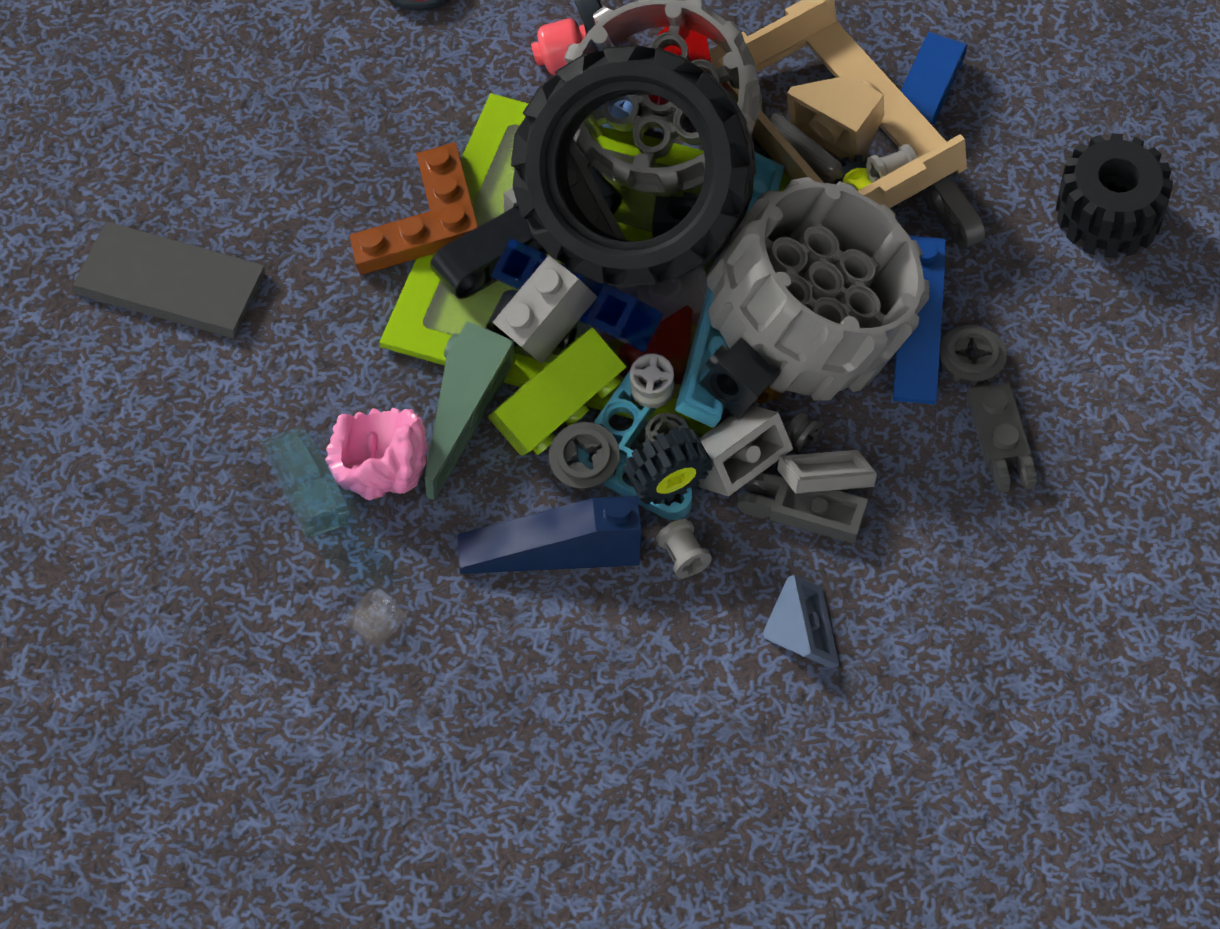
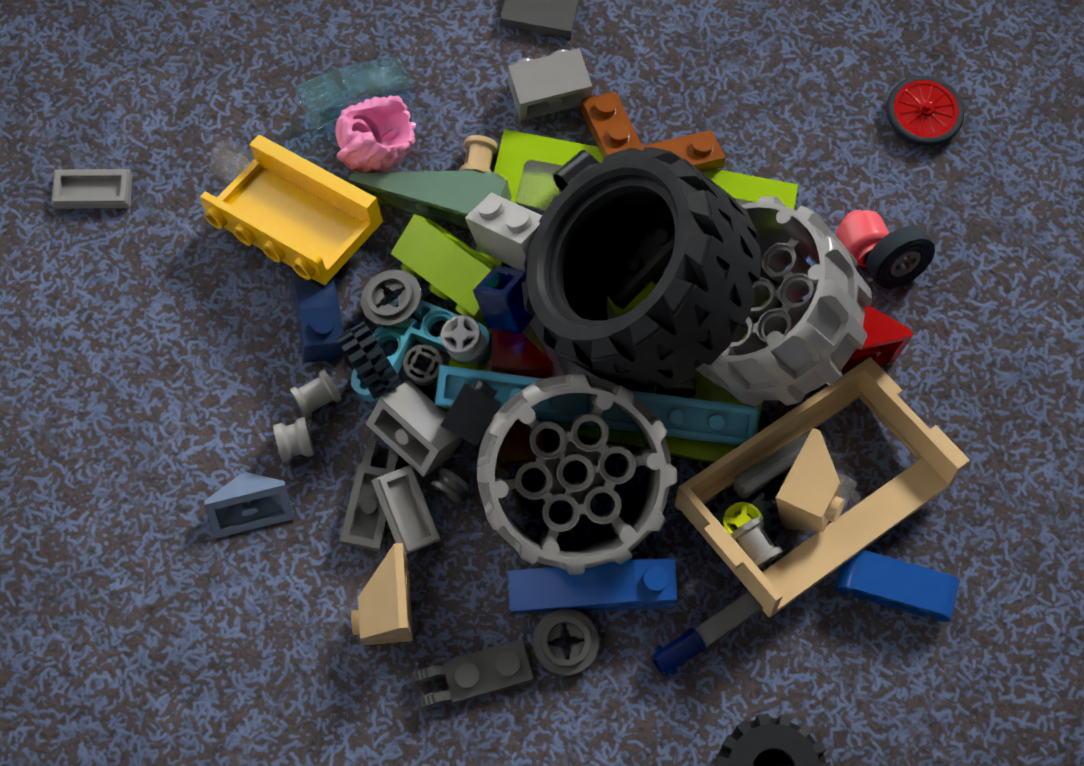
camera: 85 degrees right, 15 degrees up
none -> light grey tile [51,169,133,209]
none -> yellow panel [200,135,383,286]
none -> light grey wheel [273,417,315,463]
none -> tan slope [351,543,413,645]
none -> tan bush [459,135,498,174]
none -> light grey brick [508,48,592,121]
none -> clear blue pin [651,627,706,676]

